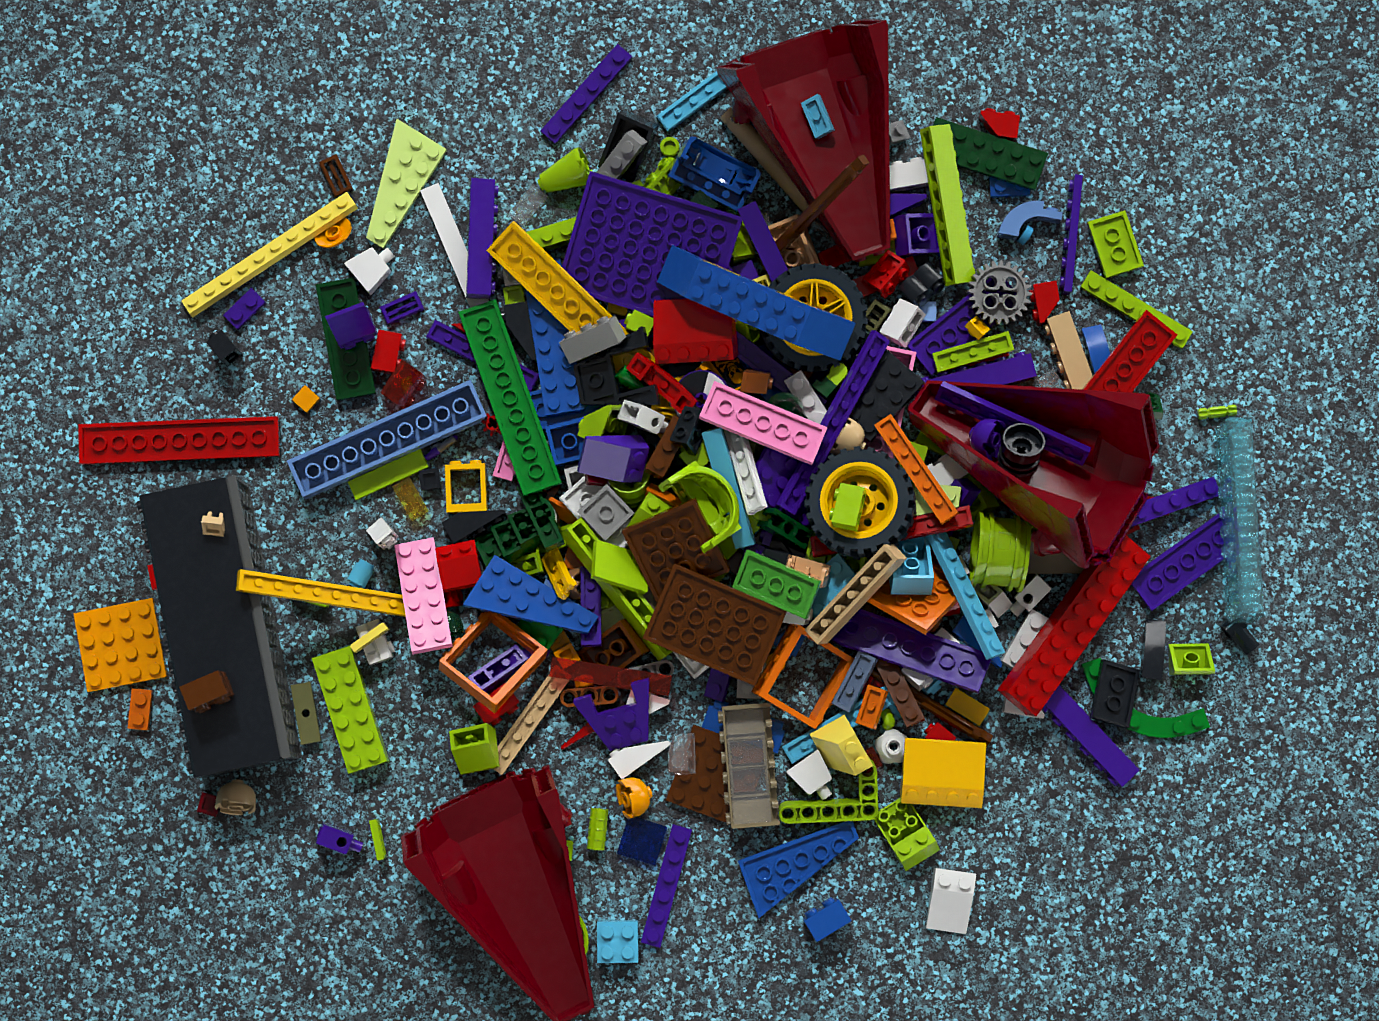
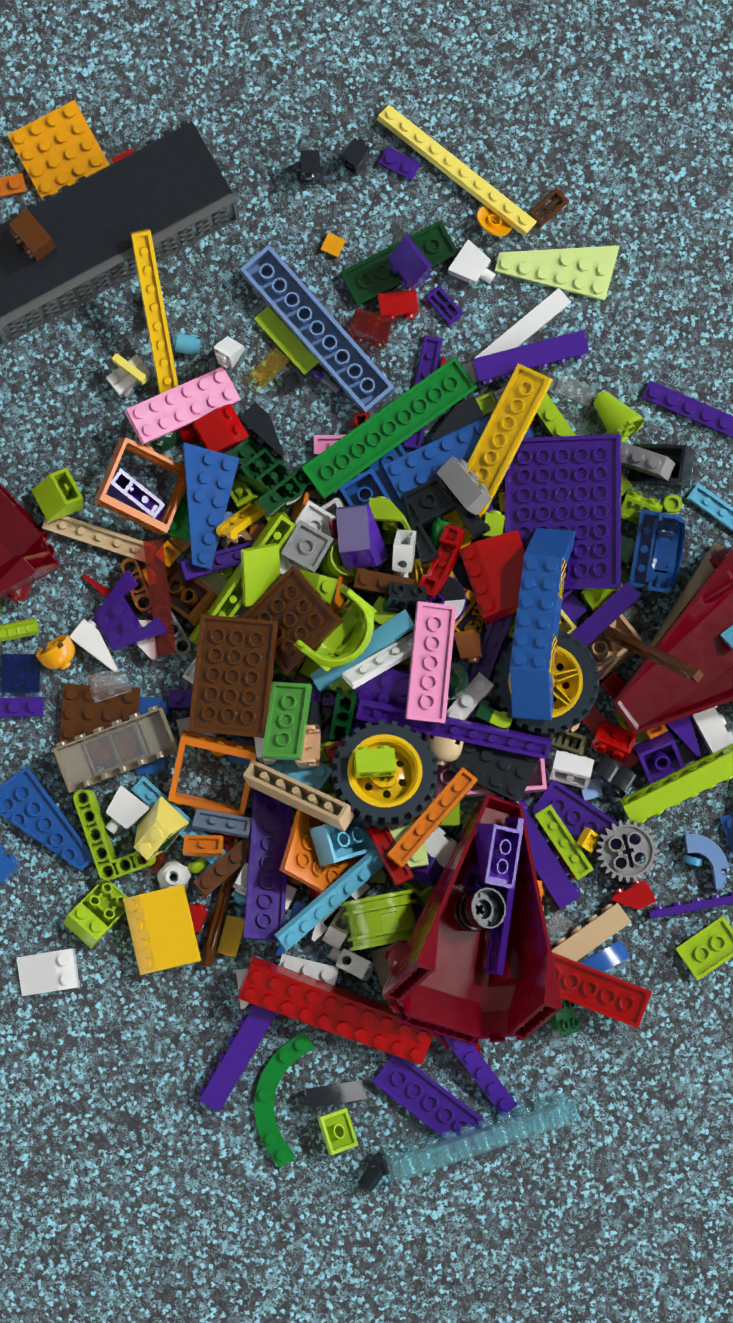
camera: 75 degrees right, 0 degrees up
red plate [78,416,280,465] -> none
tan tile [201,511,225,537] -> none
olive tile [291,682,322,745] -> none
lime brick [312,646,389,774] -> none
yellow window [445,460,488,515] -> none
red brick [473,682,521,727] -> none
lime plate [1080,270,1193,349] -> none
black tile [1090,659,1140,729] -> none
lime axle [1197,405,1237,420] -> none
none -> black brick [300,150,321,185]
none -> dark purple slope [475,823,523,889]

